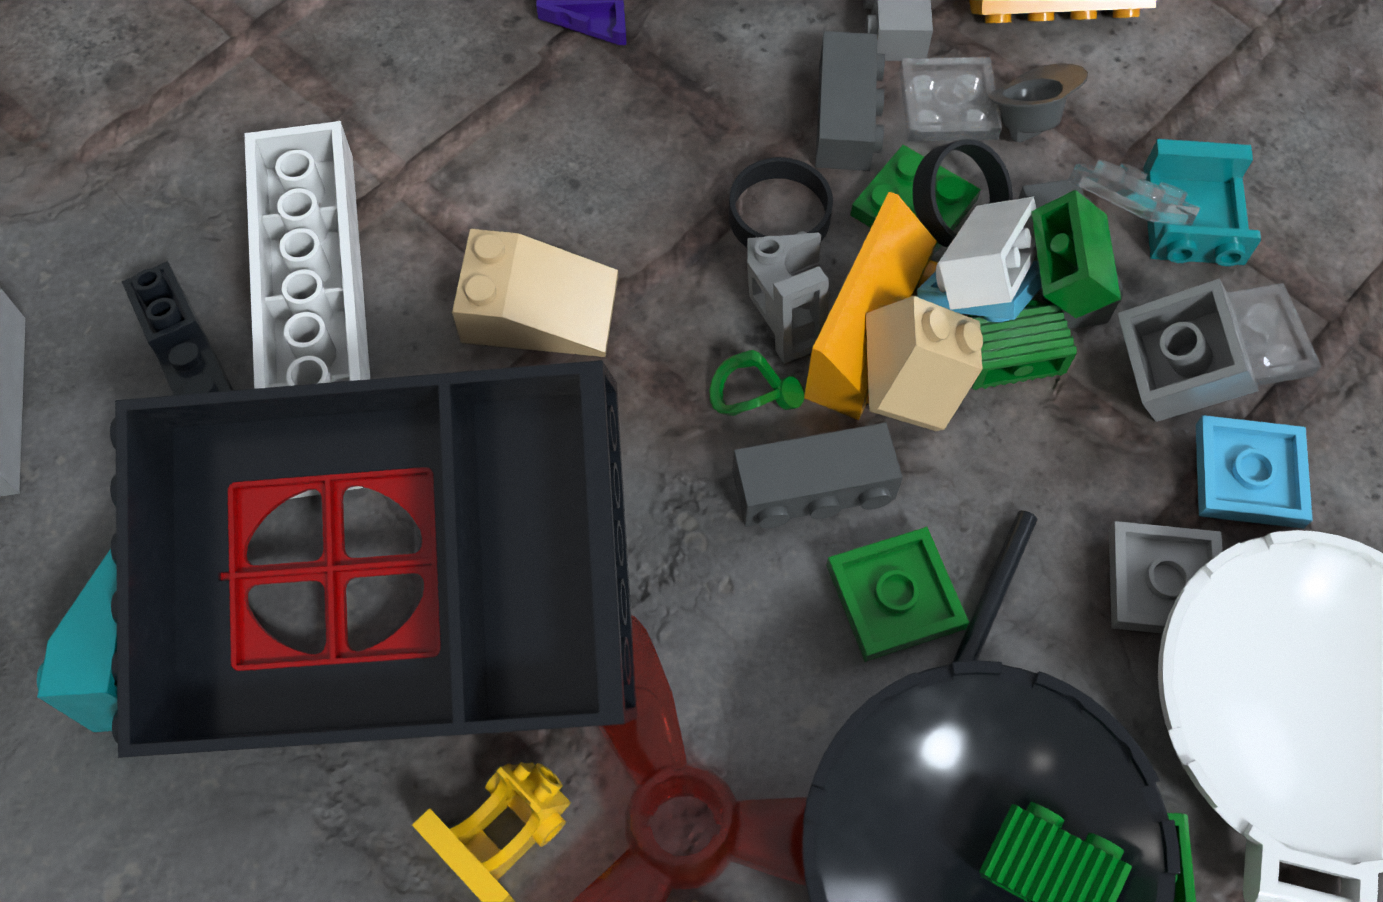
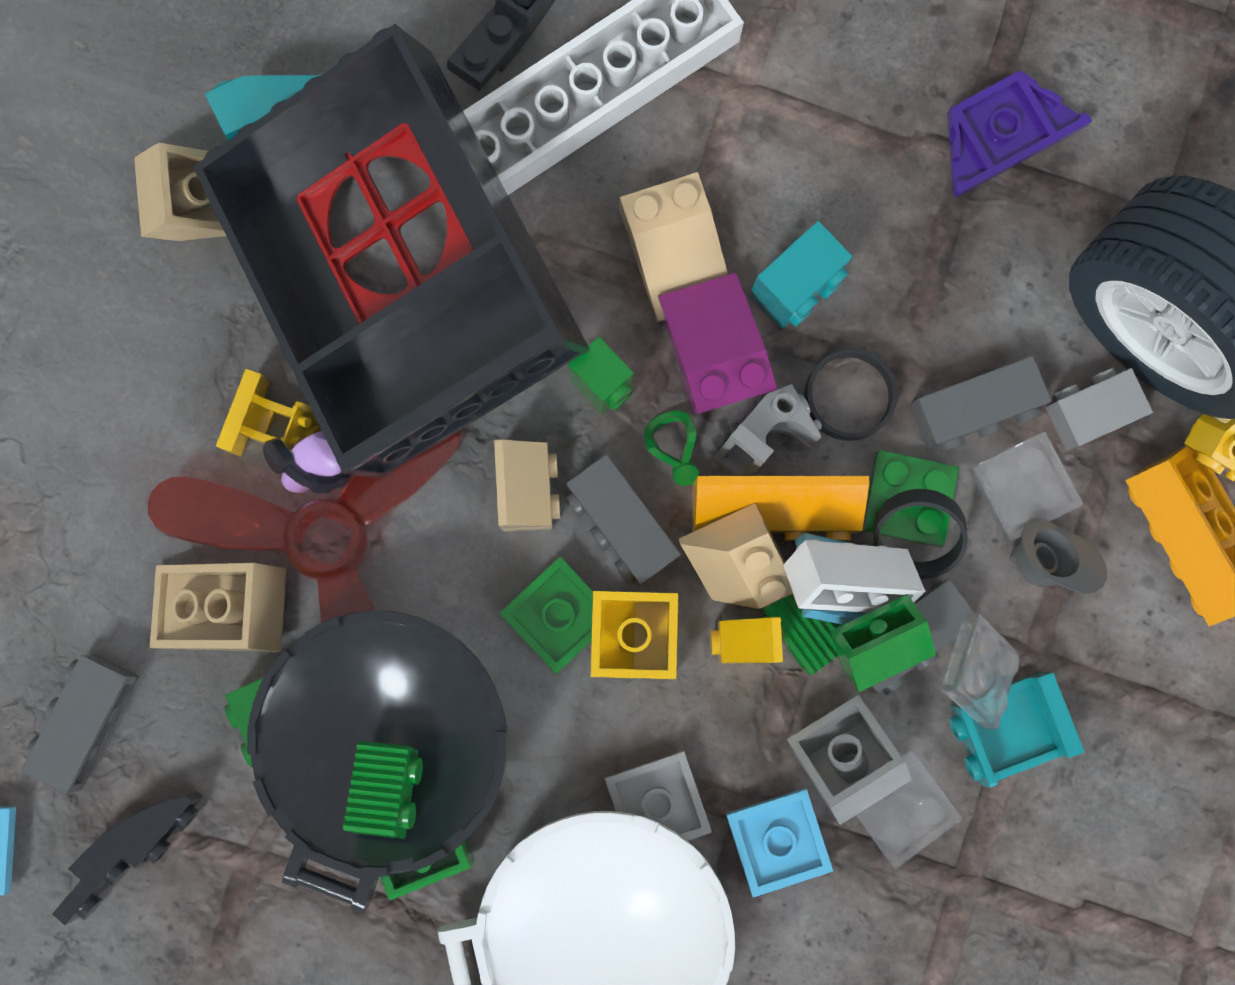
camera: 60 degrees right, 20 degrees up
black bar [953,511,1038,662] -> none
none -> tan slope [134,142,226,241]
none -> cap [263,431,353,494]
none -> tan slope [494,440,560,532]
none -> green brick [568,336,634,415]
none -> yellow slope [591,591,678,679]
none -> magenta slope [658,273,777,414]
none -> yellow slope [710,617,783,663]
none -> teal brick [749,221,853,331]

